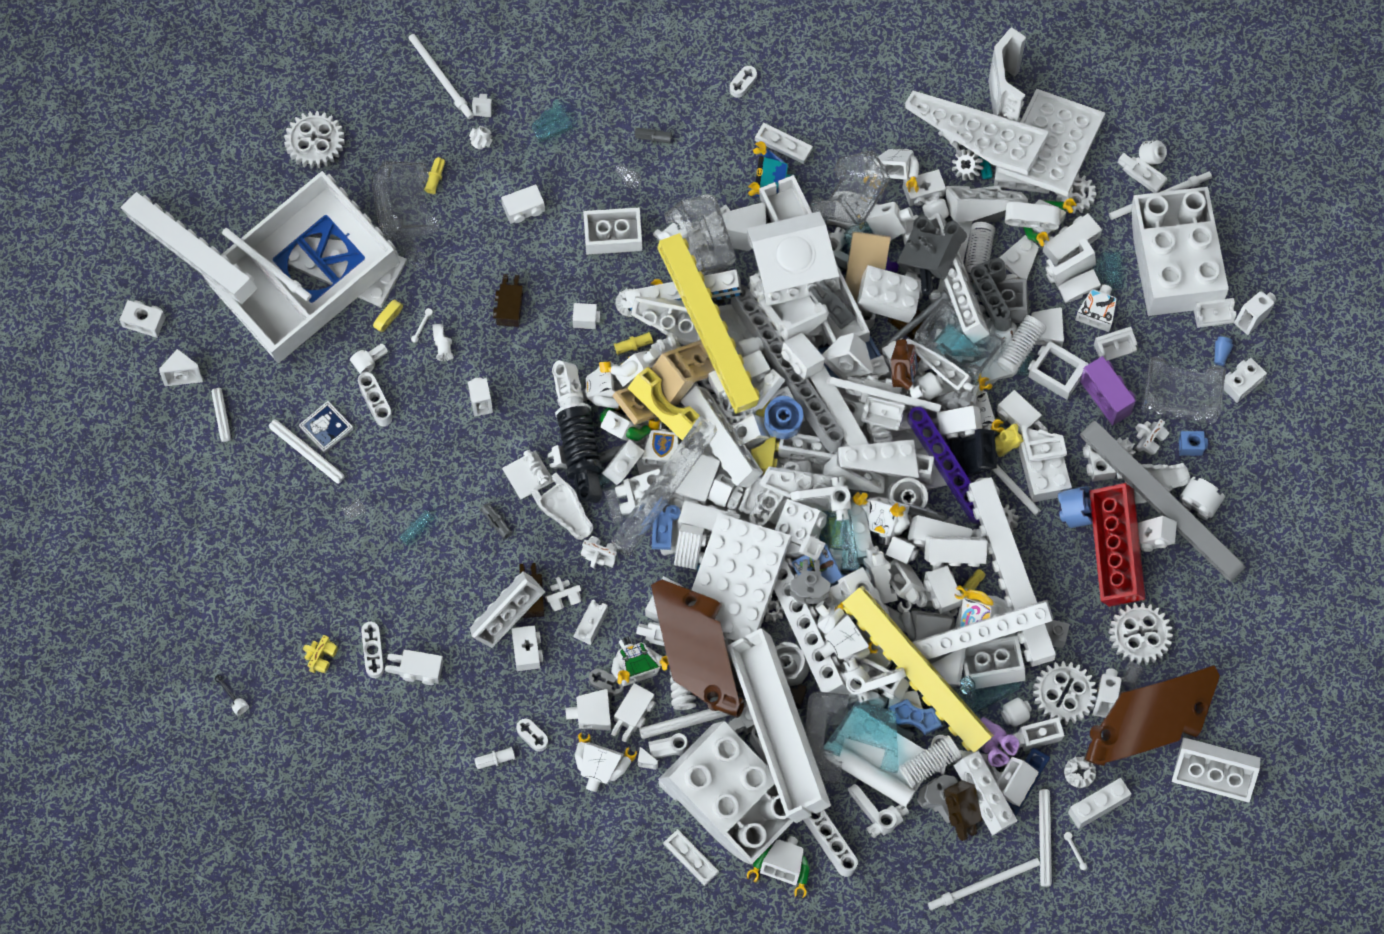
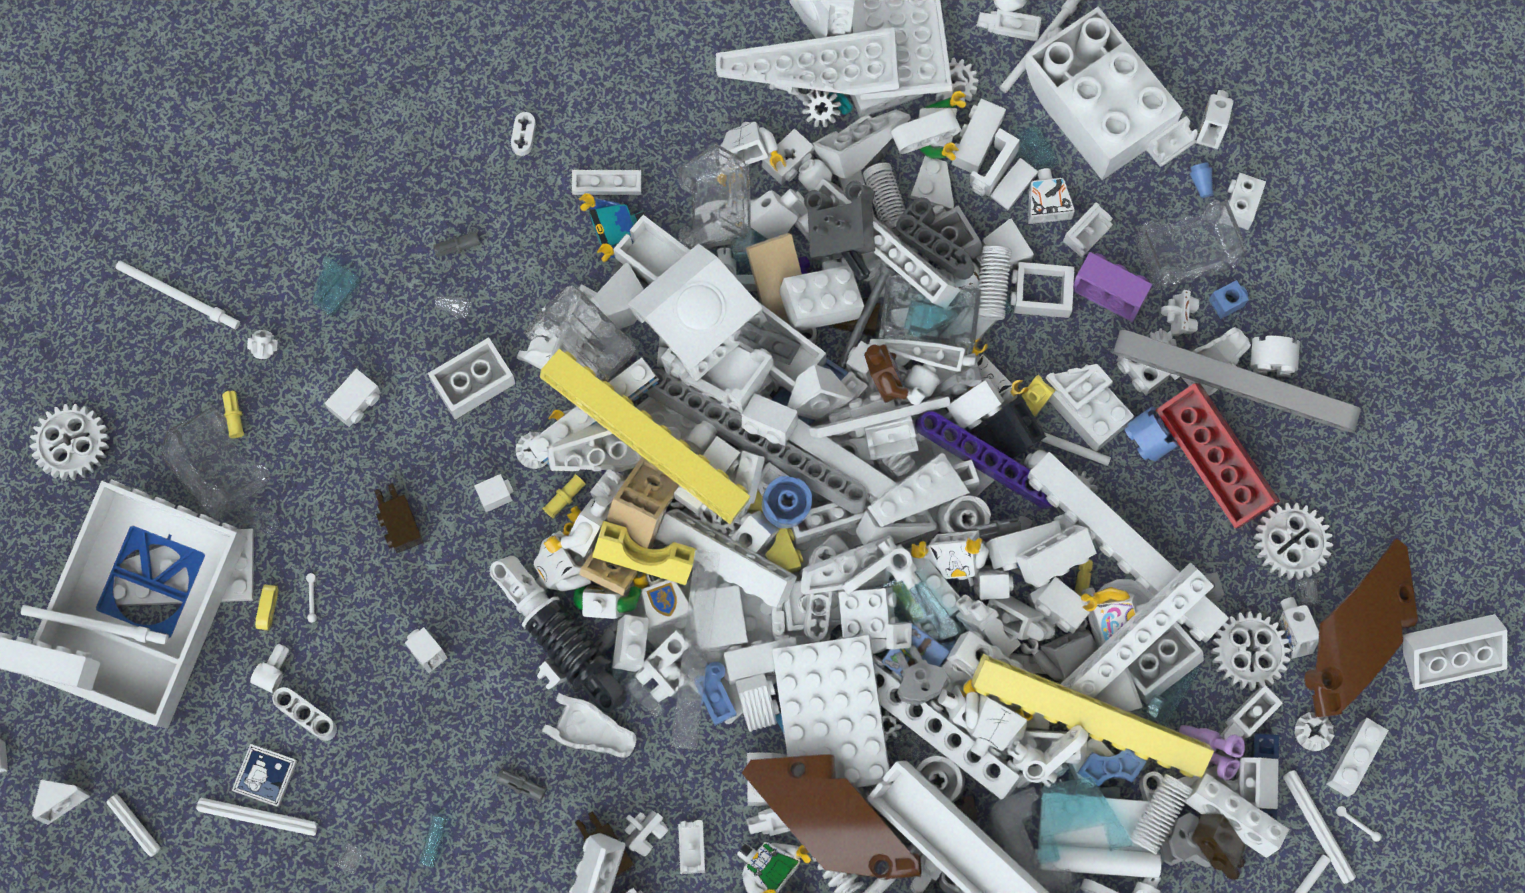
camera: 30 degrees left, 5 degrees up
white connector [433,324,453,361] -> none
white tile [472,94,492,117] -> none
white hinge [502,450,554,500] -> none
white hips [581,536,617,568] -> none
white brick [707,473,736,507] -> none
white hinge [997,390,1048,434] -> none
white head [1001,698,1032,727] -> none
white brick [1138,516,1177,552] -> none

